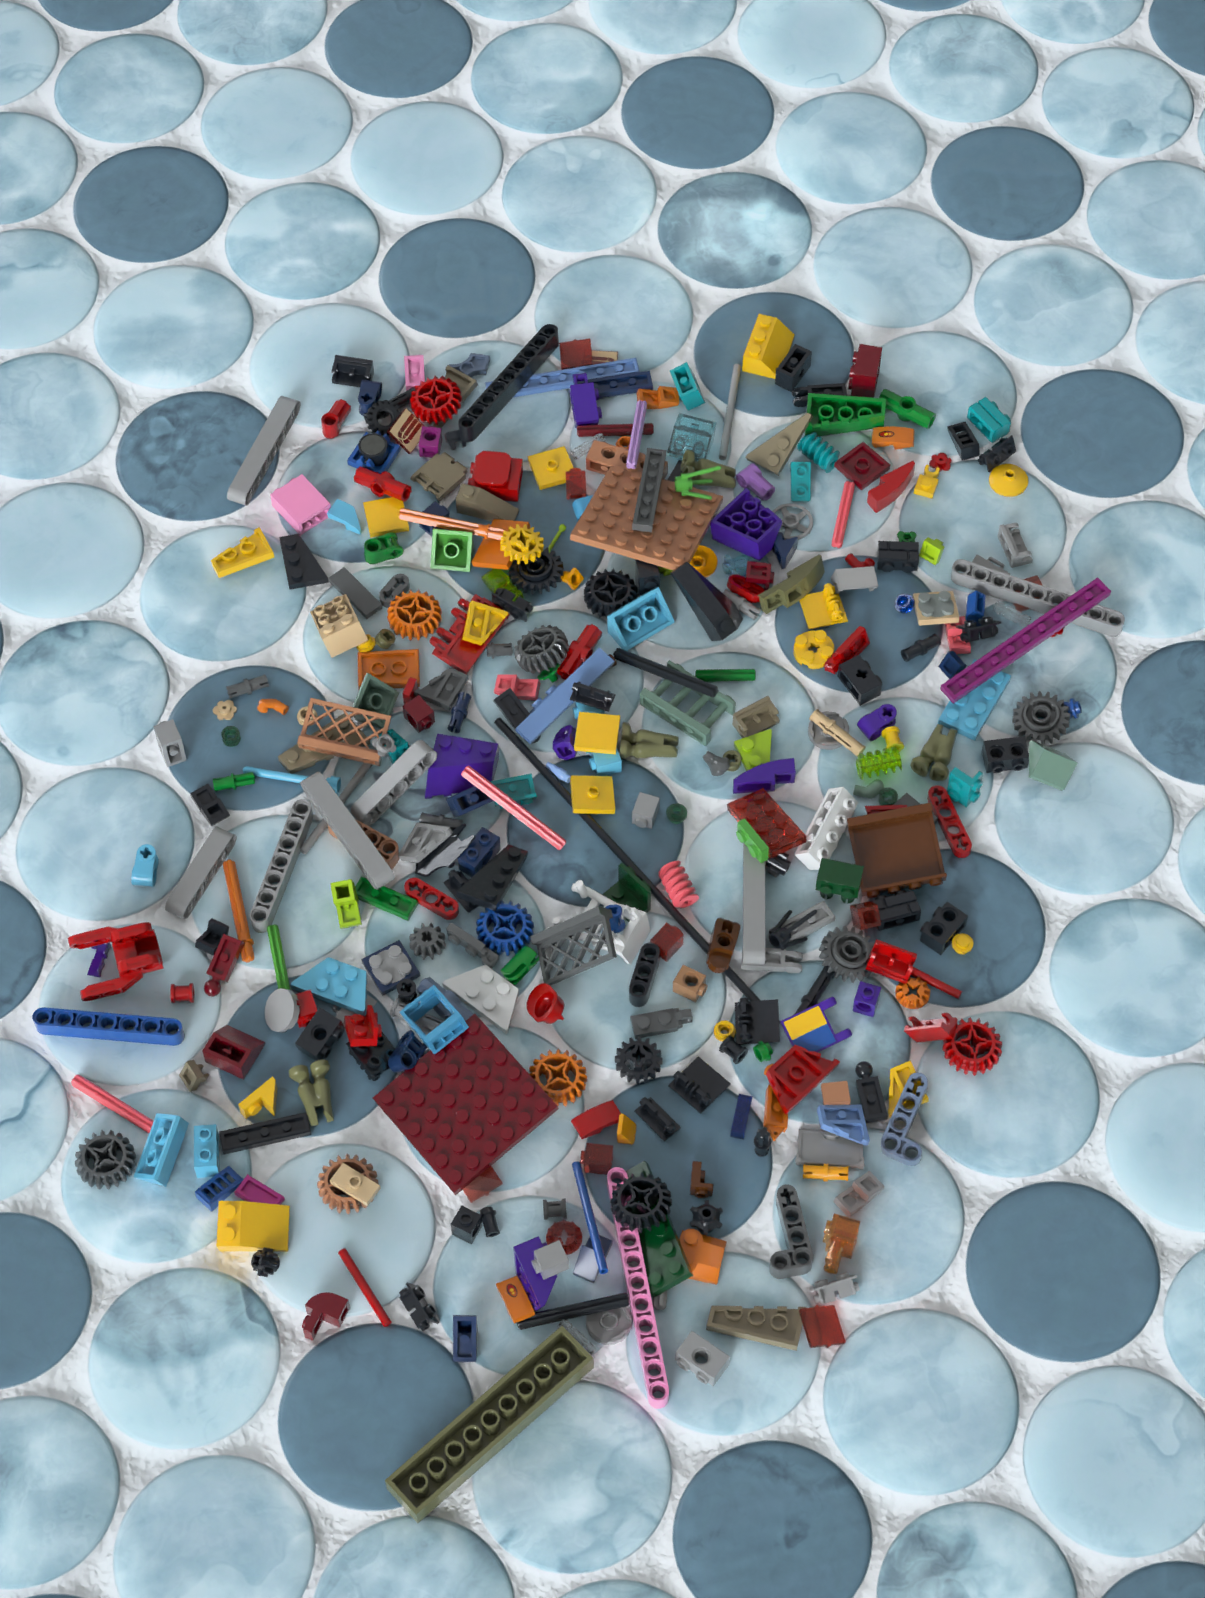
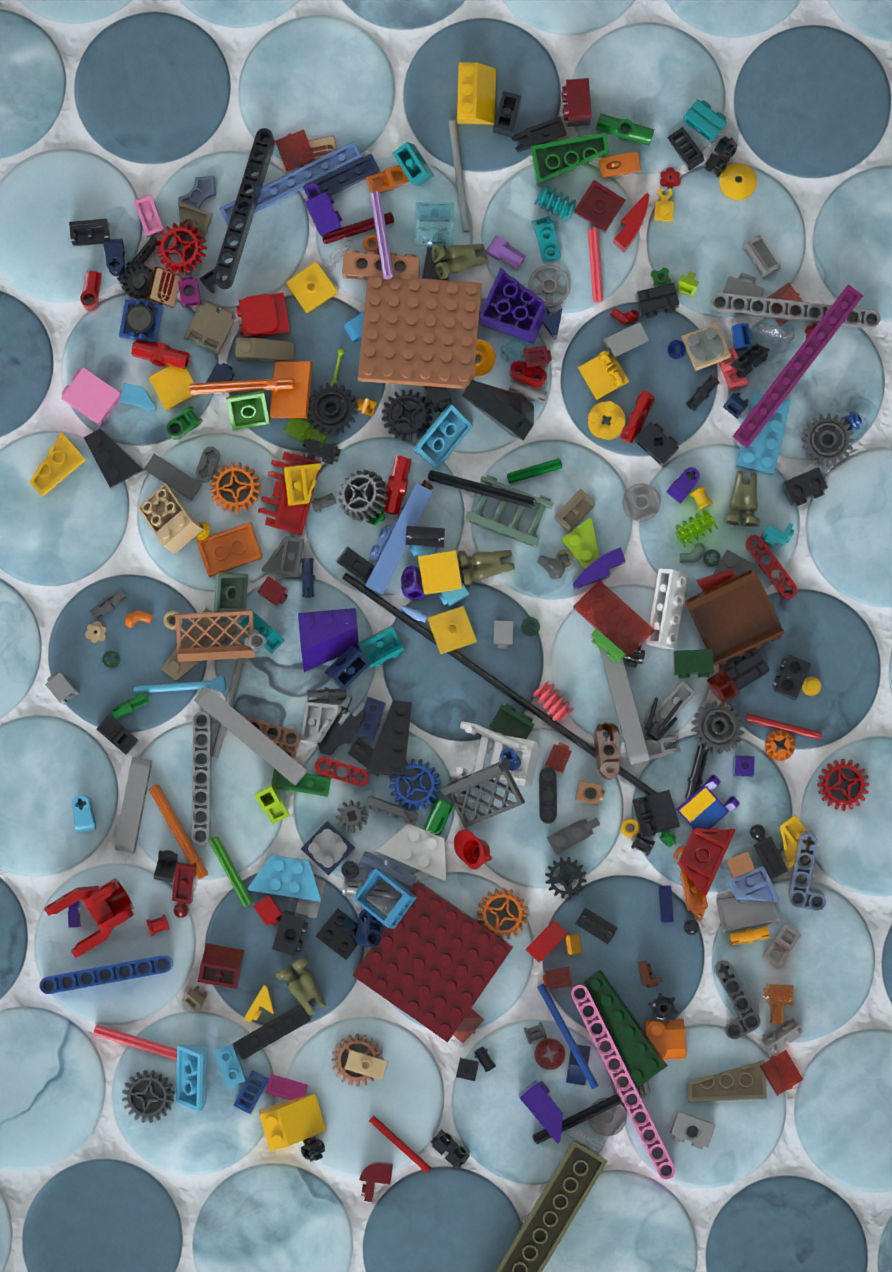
camera: 10 degrees left, 25 degrees up
light grey beam [227,396,301,506] -> none
light grey tile [265,988,300,1033] -> none
red bracket [344,1005,382,1047] -> none
light grey beam [351,740,437,826] -> none
olive bush [375,629,396,649] -> none
red tile [402,677,418,705] -> none
dark blue slope [453,1315,478,1362] -> none
coral axle [461,766,566,850] -> none
coral slope [494,675,541,701] -> none
orange slope [496,1276,535,1324] -> none
yellow gear [500,524,544,564] -> none
light grey brick [531,1240,569,1280] -> none
clear red brick [565,468,586,499] -> none
black gear [610,1172,672,1233] -> none
dark grey plate [632,448,667,532] -> none
black hinge [668,1056,731,1114] -> none
bright green plant [675,466,721,500] -> none
dark tan wing [745,413,813,476] -> none
olive slope [758,555,825,614] -> none
tan pin [809,709,866,757] -> none
red hinge [865,939,917,984] -> none
red hinge [904,1013,958,1043] -> none
sand green slope [1029,740,1077,791] -> none

